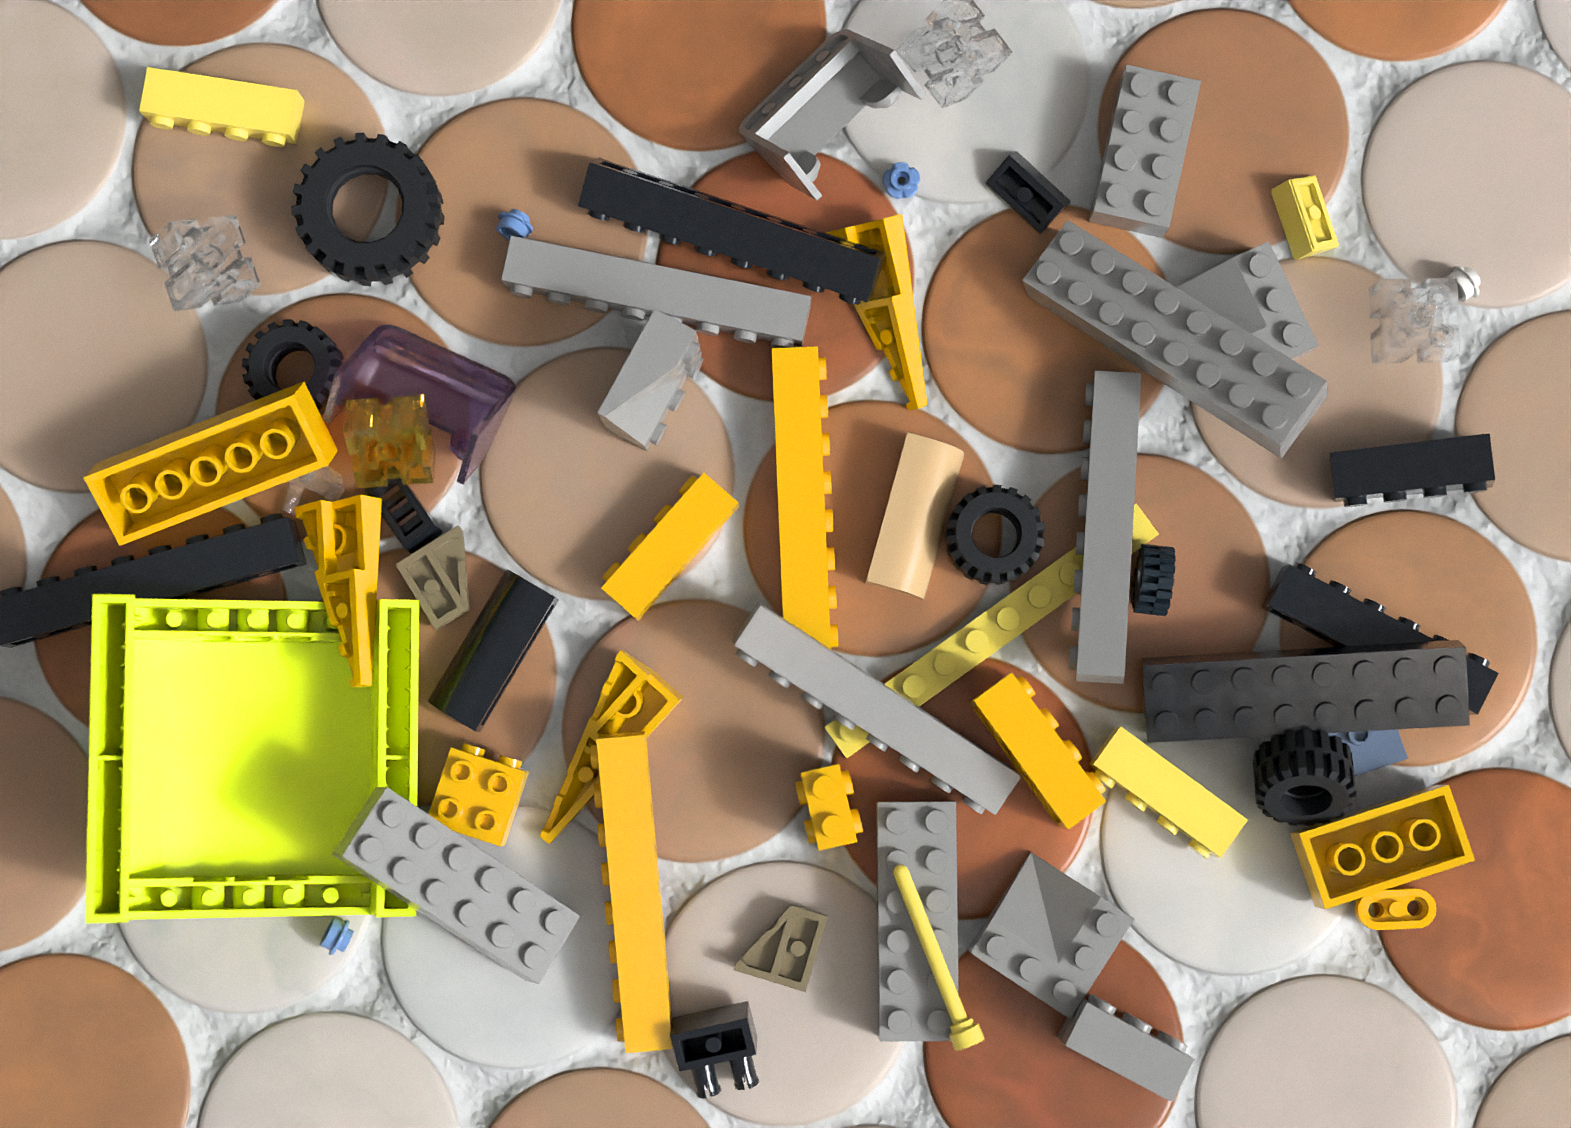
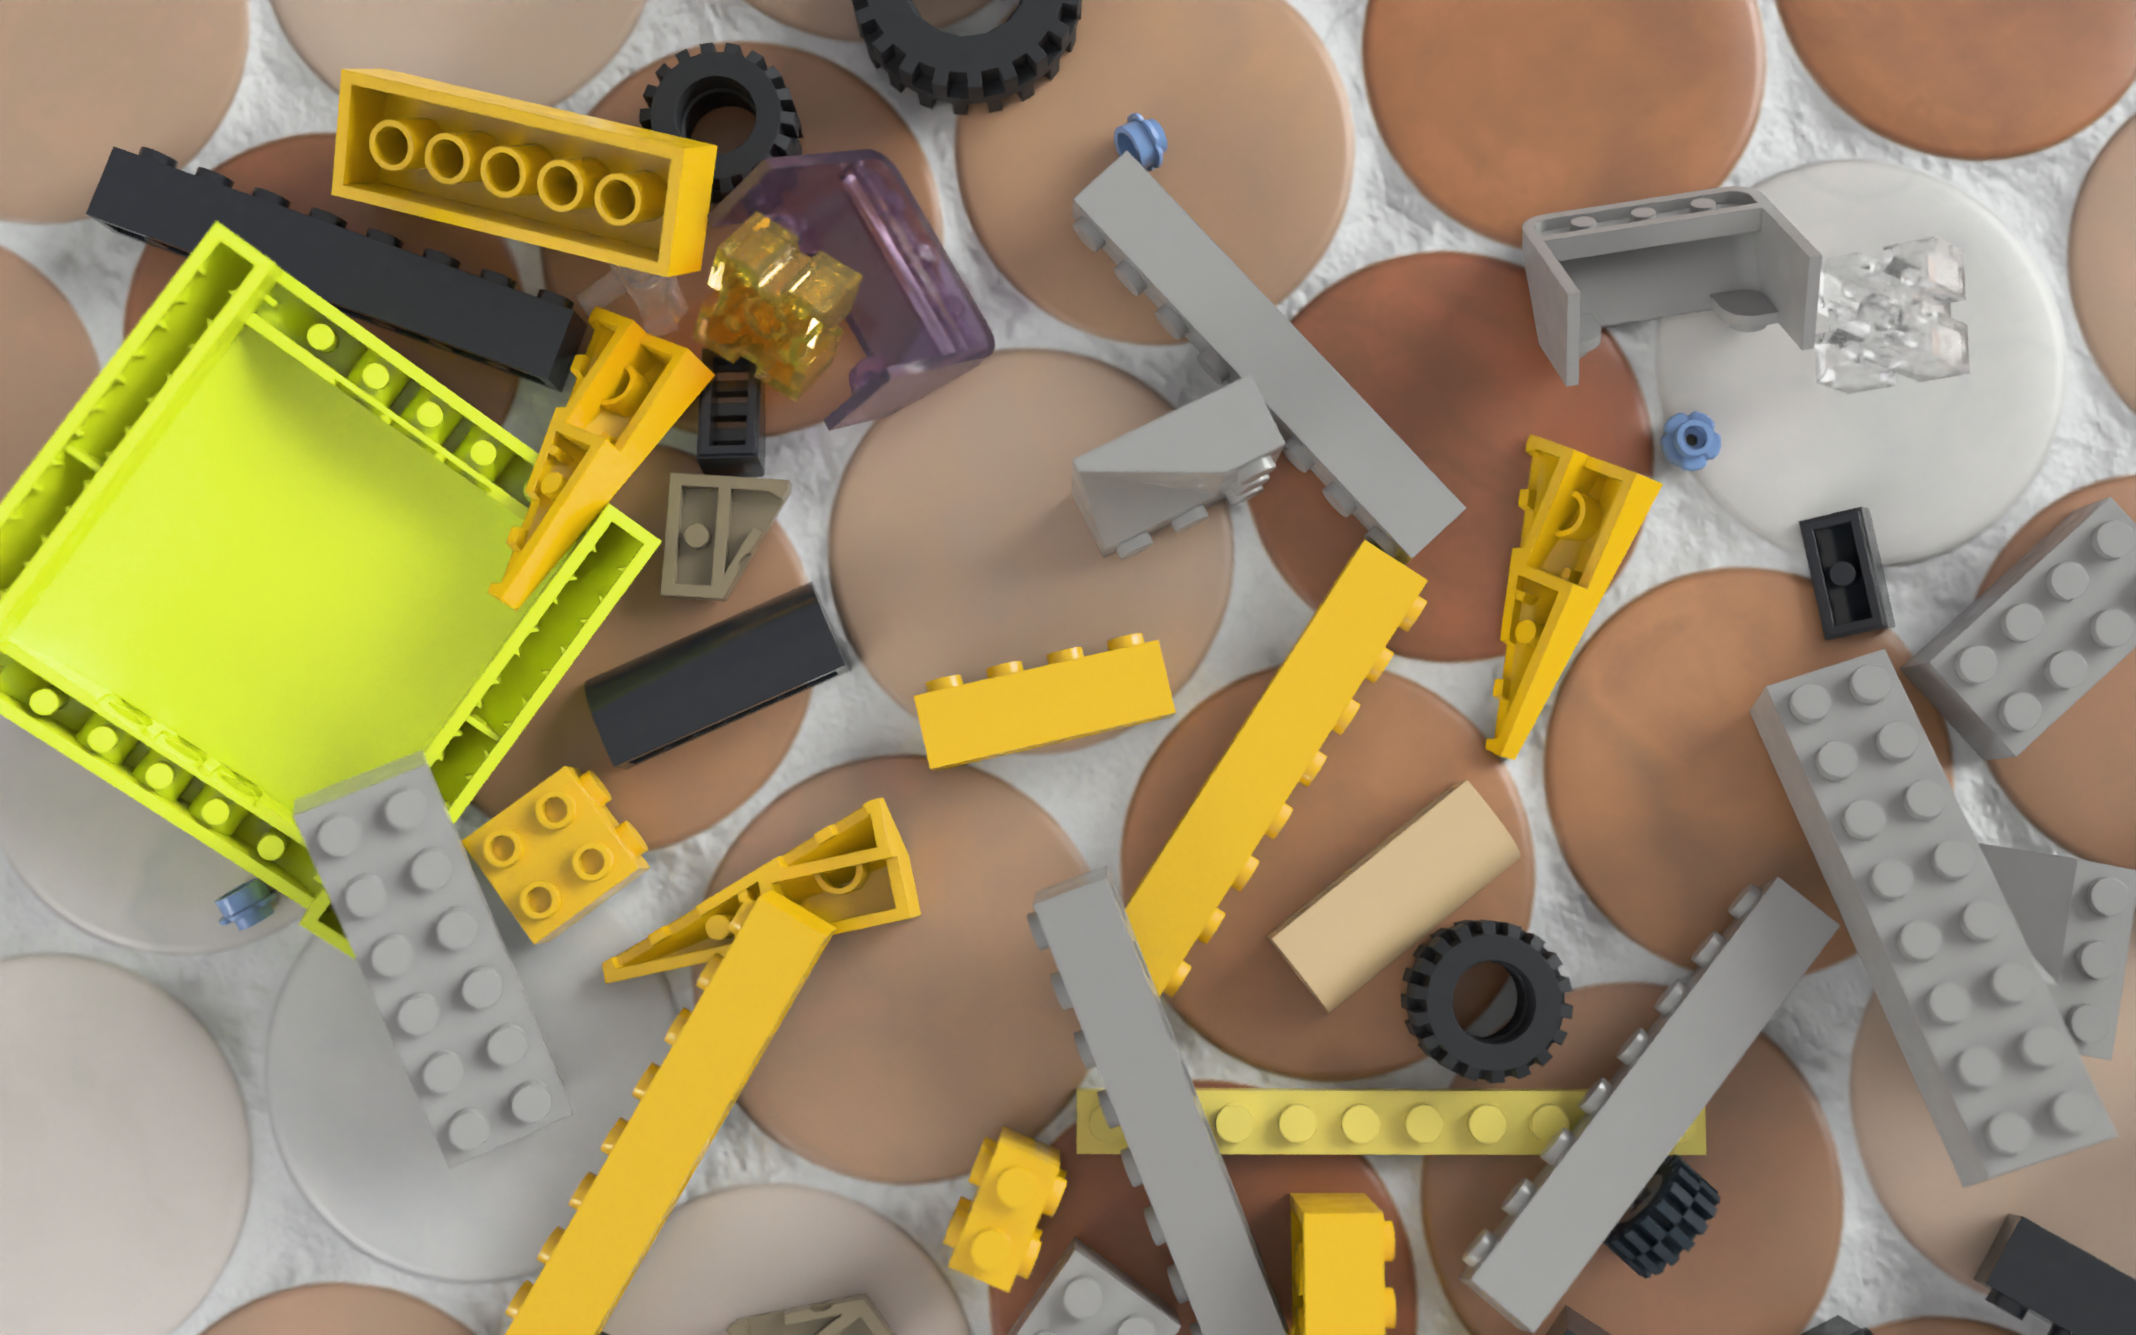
camera: 30 degrees right, 0 degrees up
black brick [578,158,886,305] -> none

